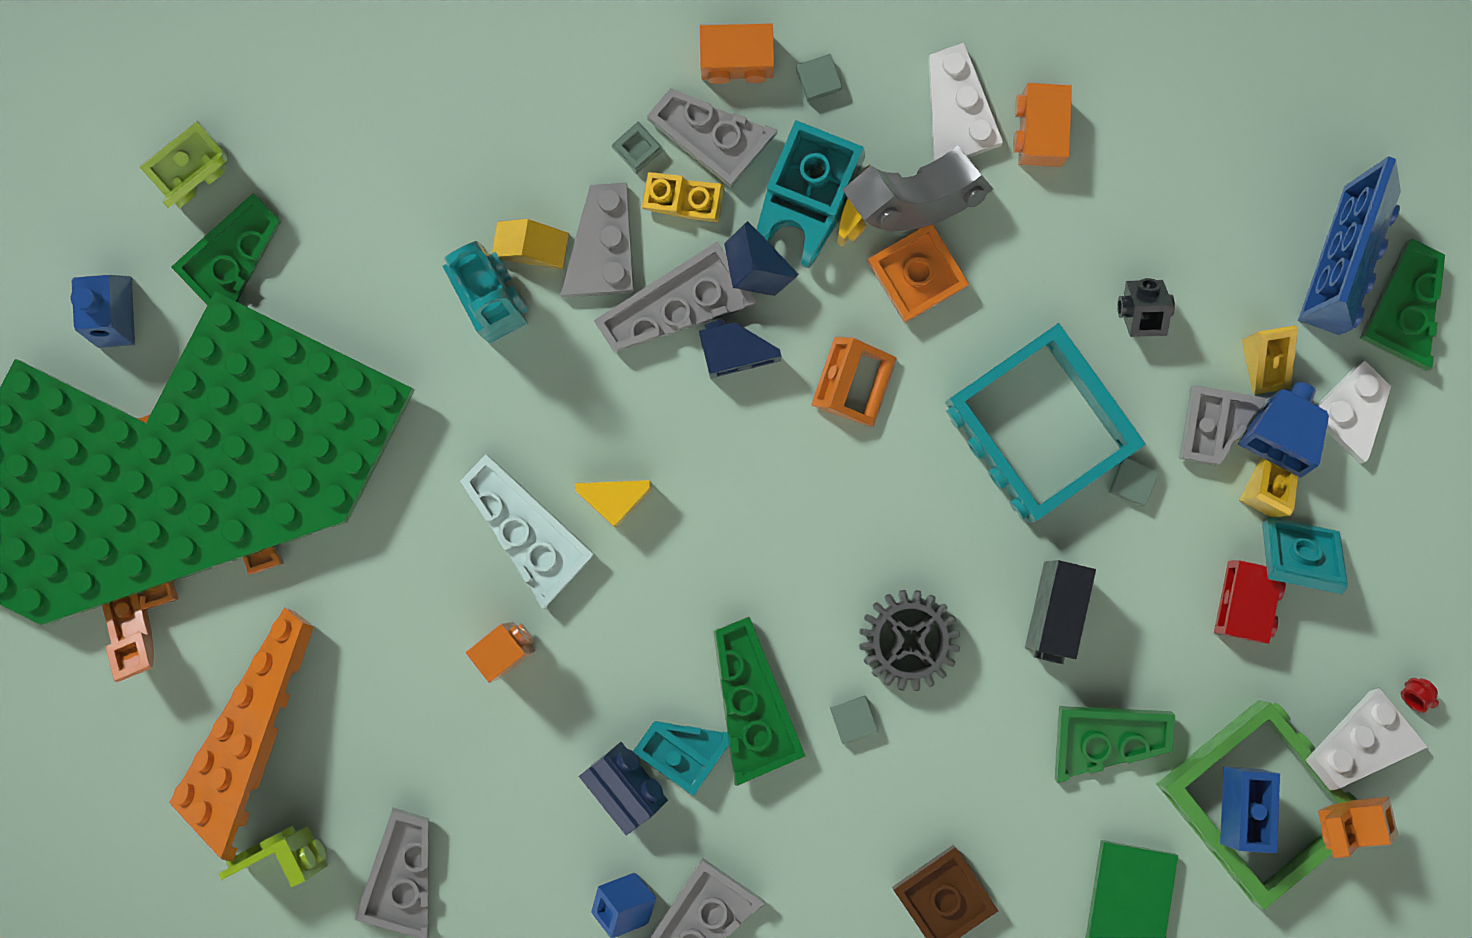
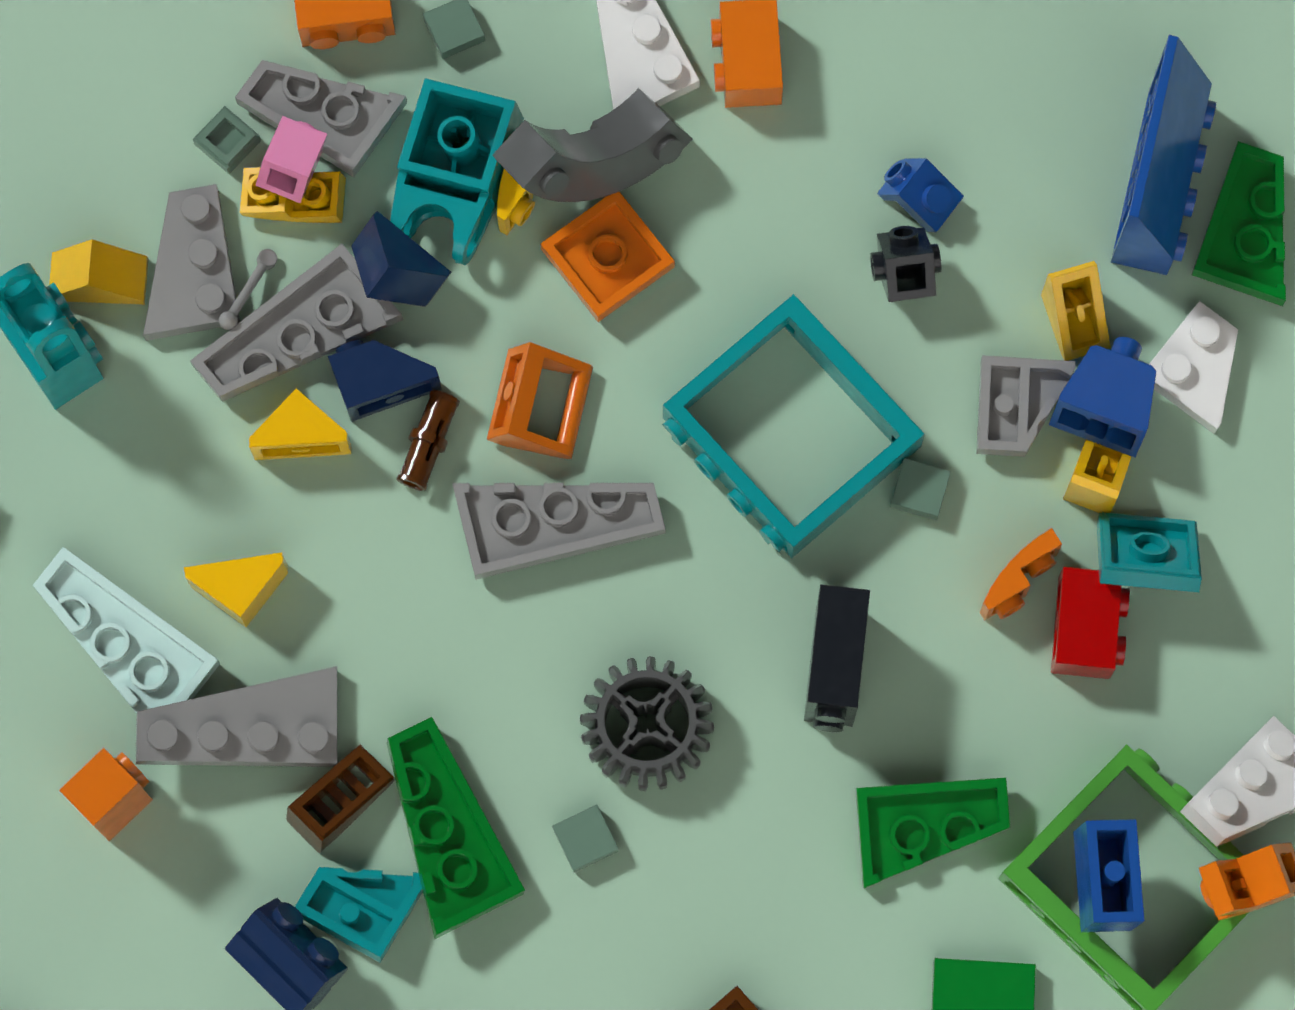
camera: 10 degrees left, 10 degrees down
none -> light grey wing [136,666,337,767]
none -> light grey hinge [219,249,277,330]
none -> yellow slope [249,388,352,460]
none -> bright pink brick [256,116,327,203]
none -> reddish brown slope [286,744,395,853]
none -> reddish brown pin [396,390,460,491]
none -> light grey wing [452,483,666,580]
none -> blue bracket [877,158,964,232]
none -> orange slope [979,528,1062,621]

